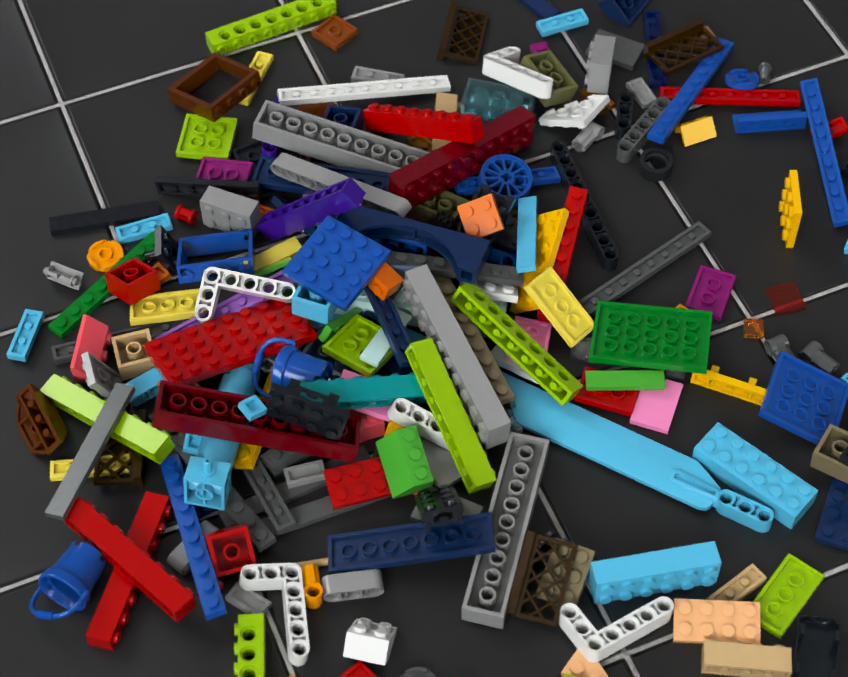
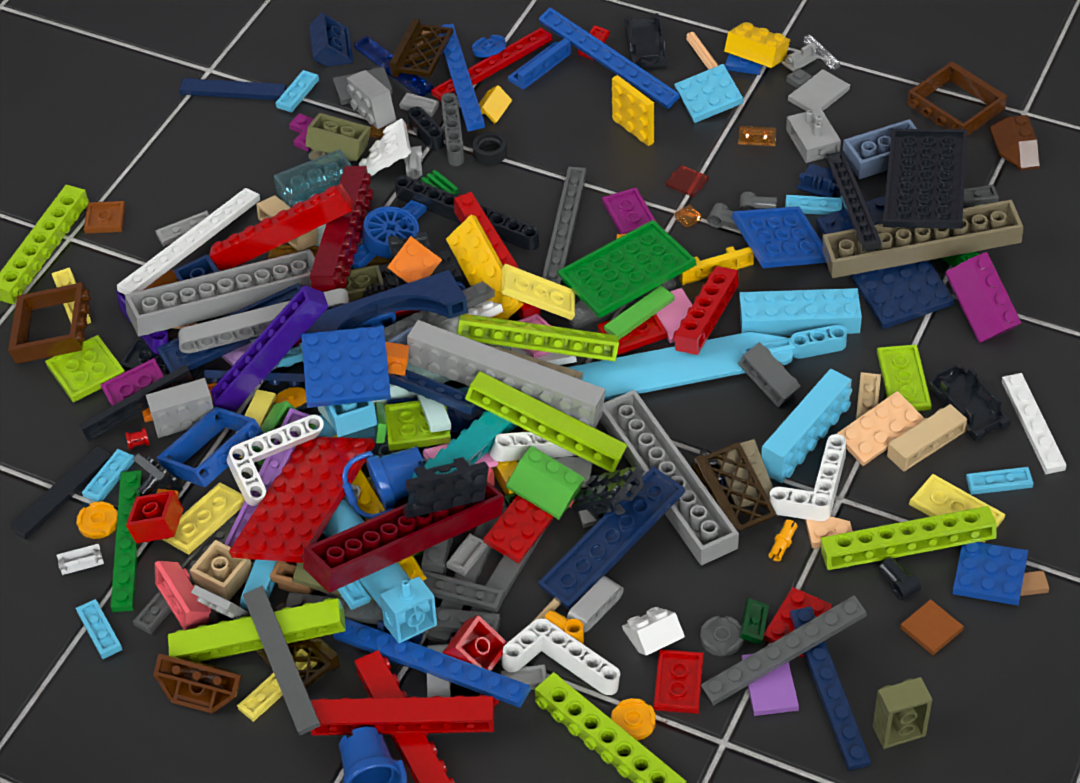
camera: 40 degrees left, 5 degrees down
medium azure plate [238,394,267,422] -> none
dark brown fence [437,0,489,65] -> none
white beam [482,46,553,99] -> none
medium azure tile [516,196,538,273] -> none
dark grey pin [758,62,772,85] -> none
none -> green tile [421,170,459,195]
none -> red brick [673,266,739,355]
none -> dark grey brick [737,342,801,408]
none -> light orange pin [768,520,798,562]

